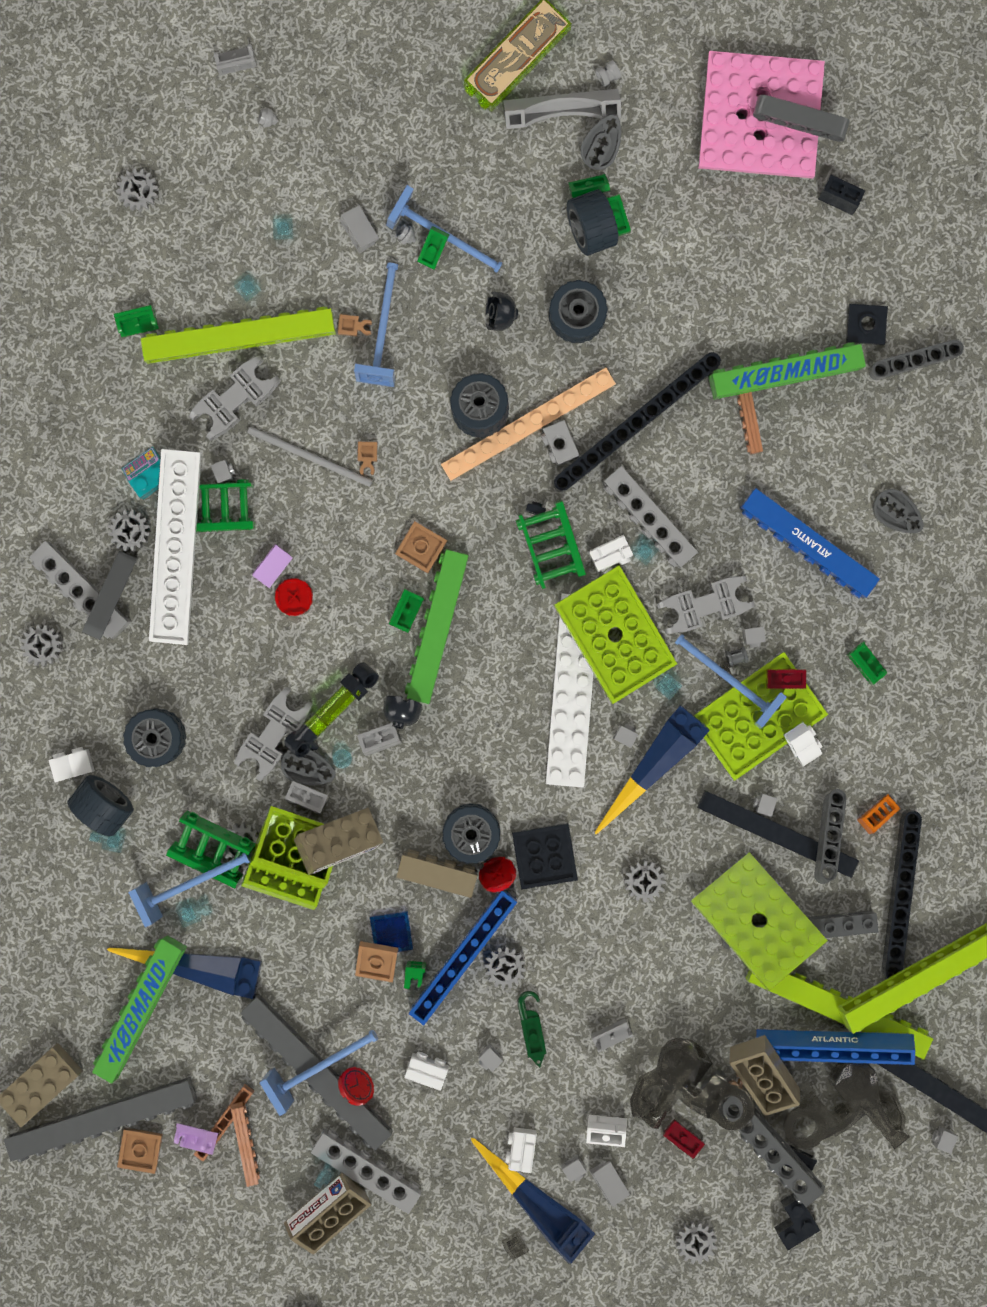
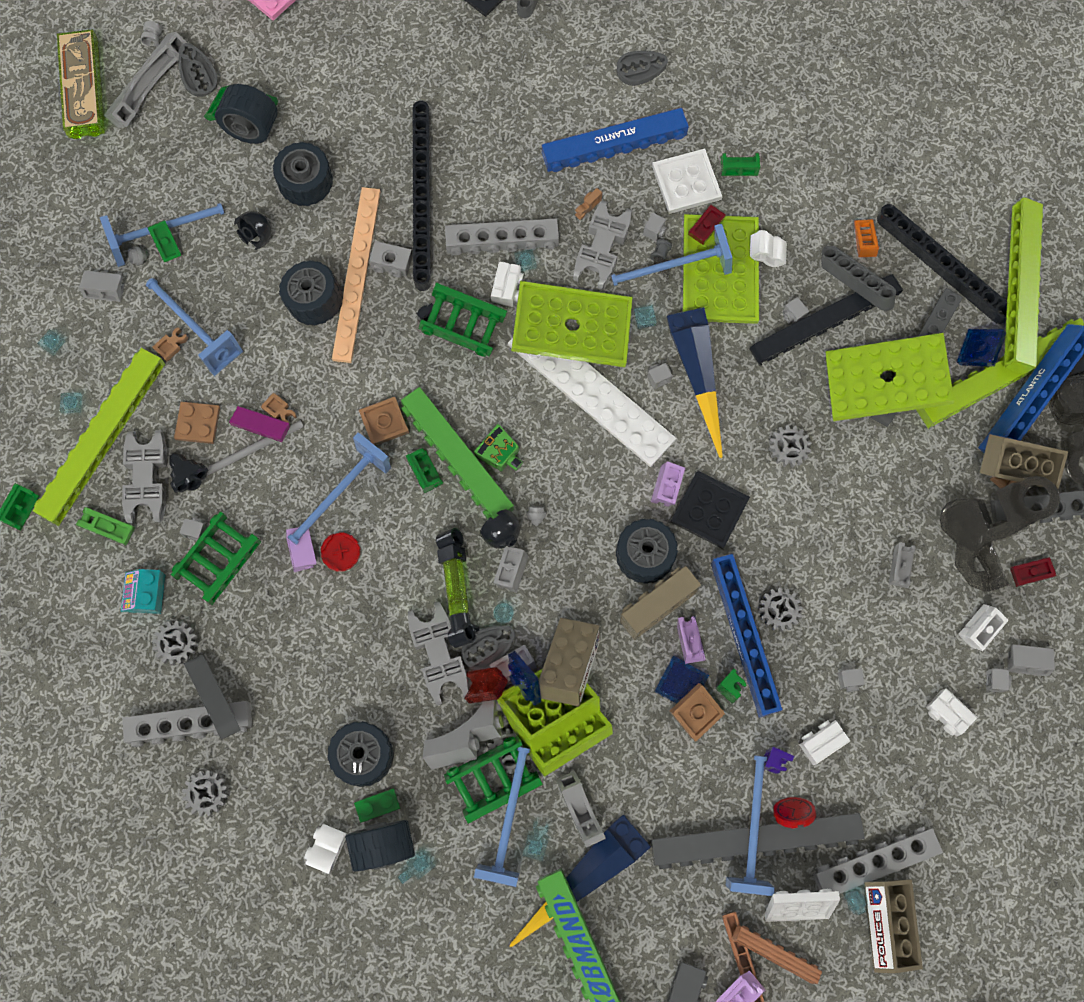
camera: 50 degrees left, 15 degrees down
white plate [149,449,202,645] -> none
dark blue plate [471,1138,595,1264] -> none
red tile [478,856,516,892] -> none
clear smoke slope [502,1231,529,1260] -> none
dark green plate [517,991,547,1068] -> none
bright green brick [709,342,866,400] -> none
nougat piece [737,392,763,454] -> none
none -> bright green plate [76,507,135,546]
none -> black rock [169,452,209,493]
none -> medium nougat plate [174,402,220,444]
none -> magenta tile [229,406,290,442]
none -> medium blue tile [287,432,391,545]
none -> green plate [354,789,401,823]
none -> light grey arch [422,692,504,769]
none -> clear red bracket [464,667,508,704]
none -> torso [474,424,523,472]
none -> clear blue plate [508,651,541,706]
none -> light grey plate [526,506,546,526]
none -> light grey arch [556,771,606,847]
none -> medium nougat plate [575,188,602,220]
none -> lavender hinge [651,461,685,507]
none -> white plate [652,149,722,214]
none -> lavender hinge [677,616,705,664]
none -> dark purple hinge [764,747,795,774]
none -> white plate [765,889,840,922]
none -> clear blue plate [957,329,1006,367]

